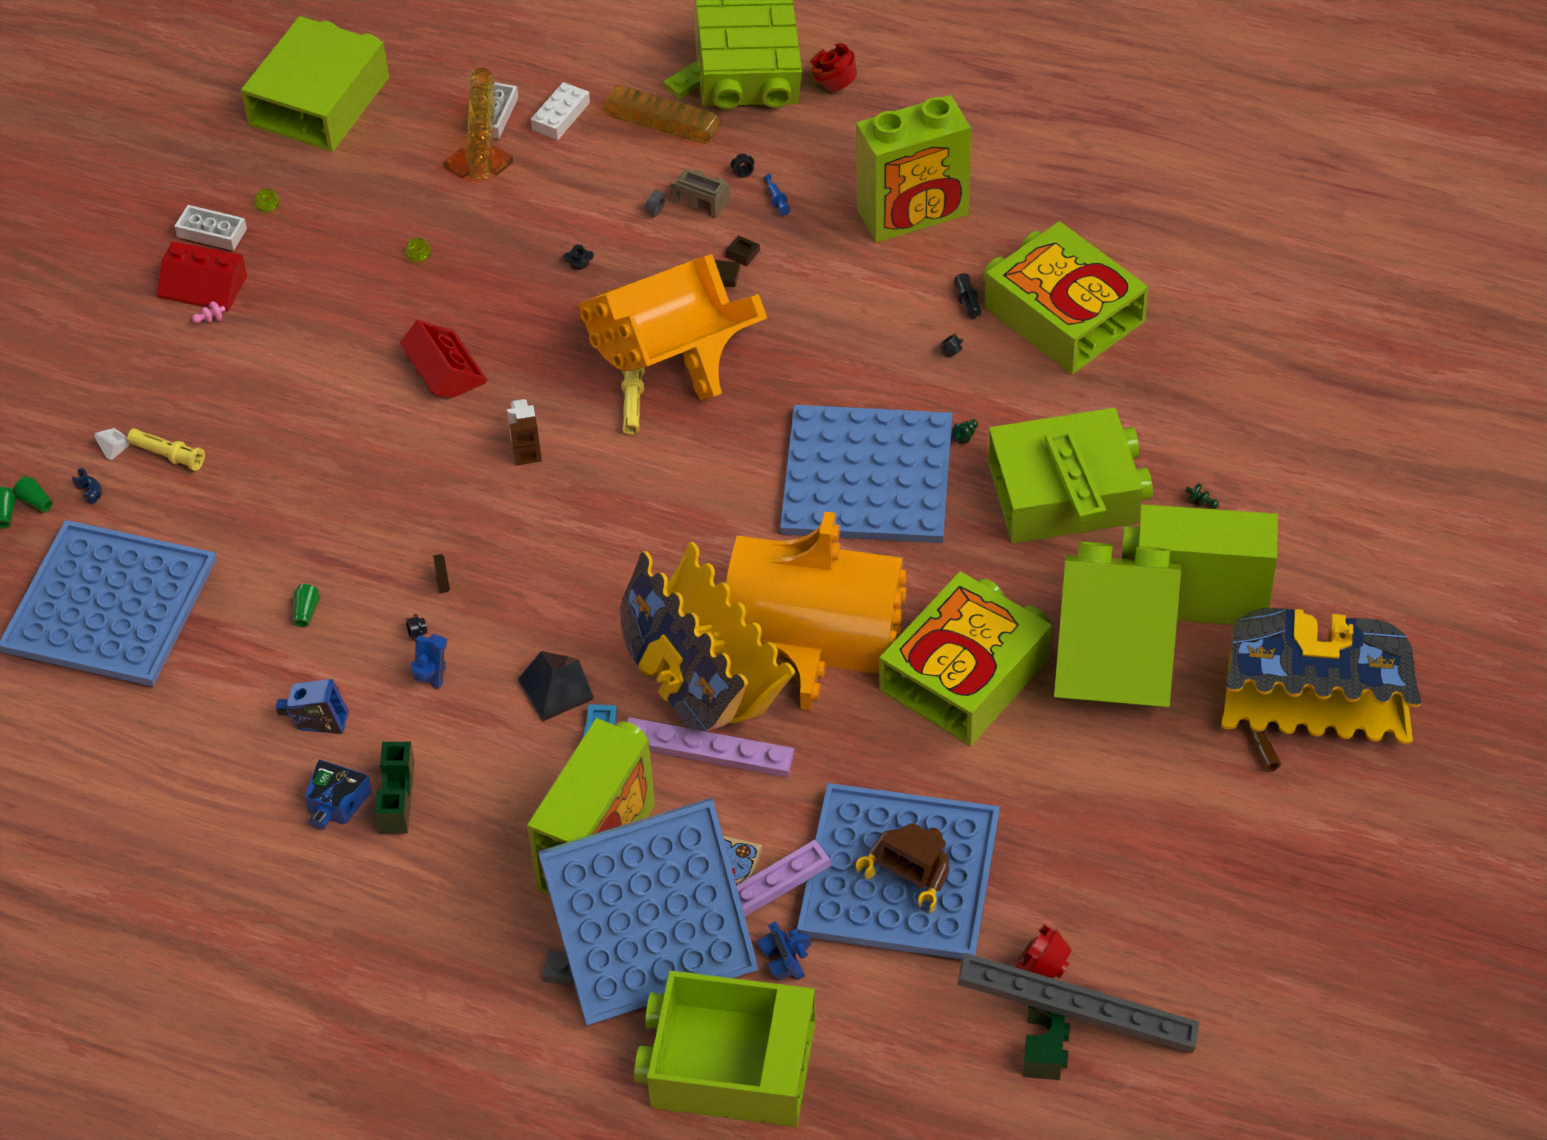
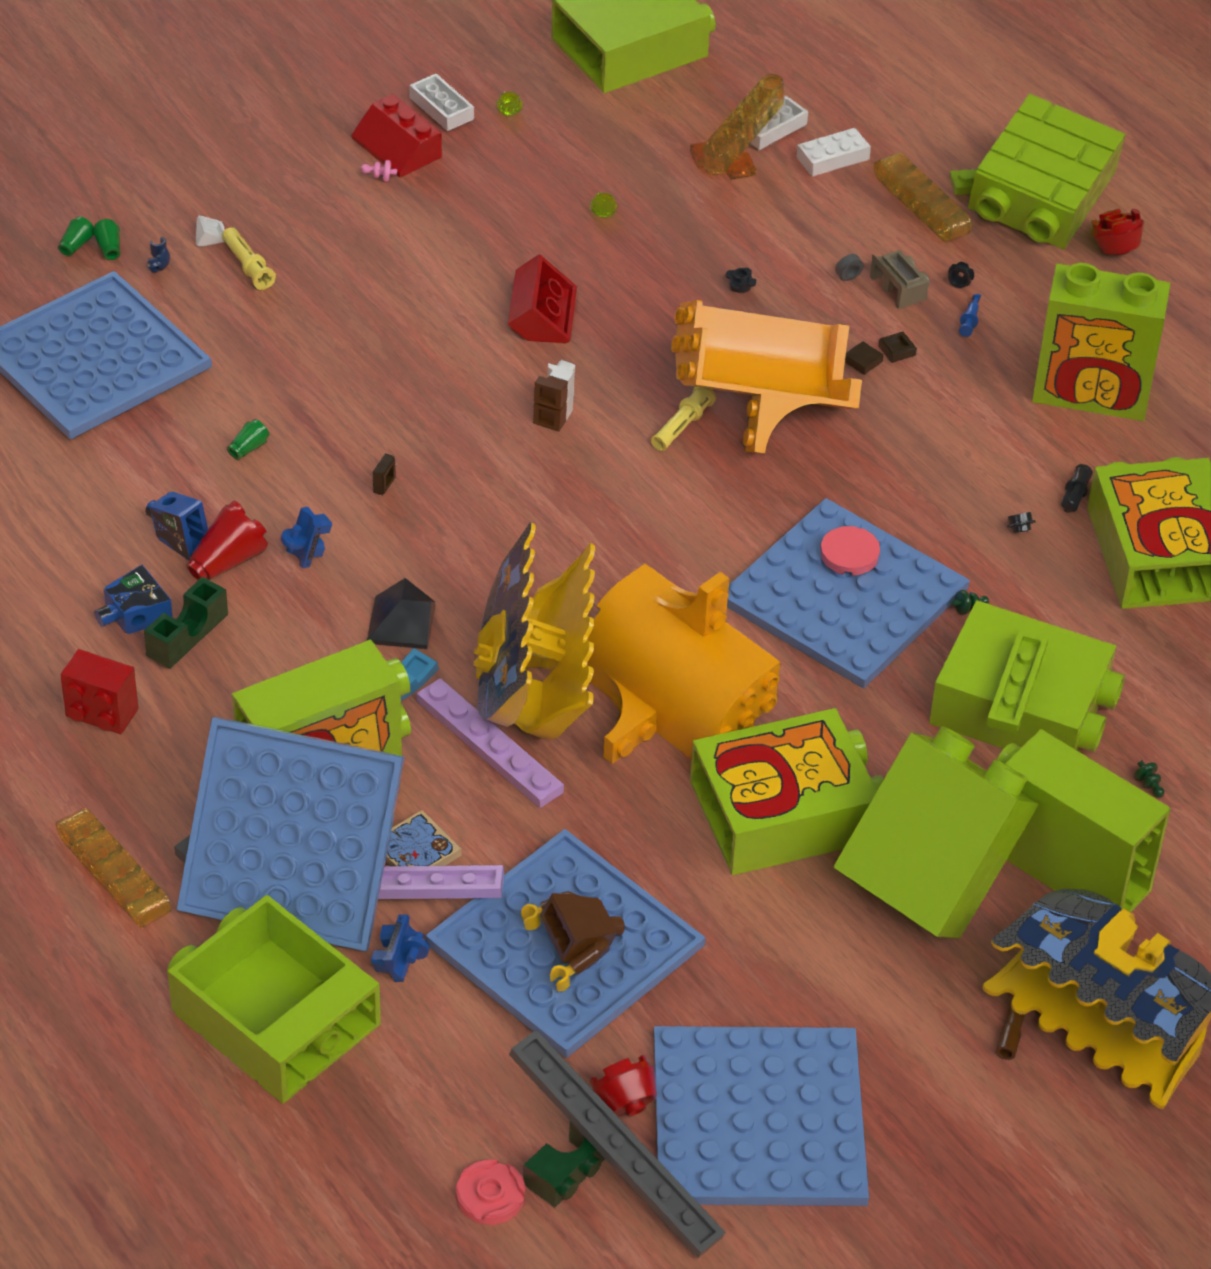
camera: 30 degrees right, 5 degrees down
black plate [406,614,427,640] -> none
none -> clear yellow beam [56,807,172,928]
none -> red brick [60,649,139,735]
none -> red cone [186,500,268,580]
none -> coral tile [455,1159,526,1225]
none -> medium blue plate [654,1026,869,1206]
none -> coral tile [821,526,880,575]

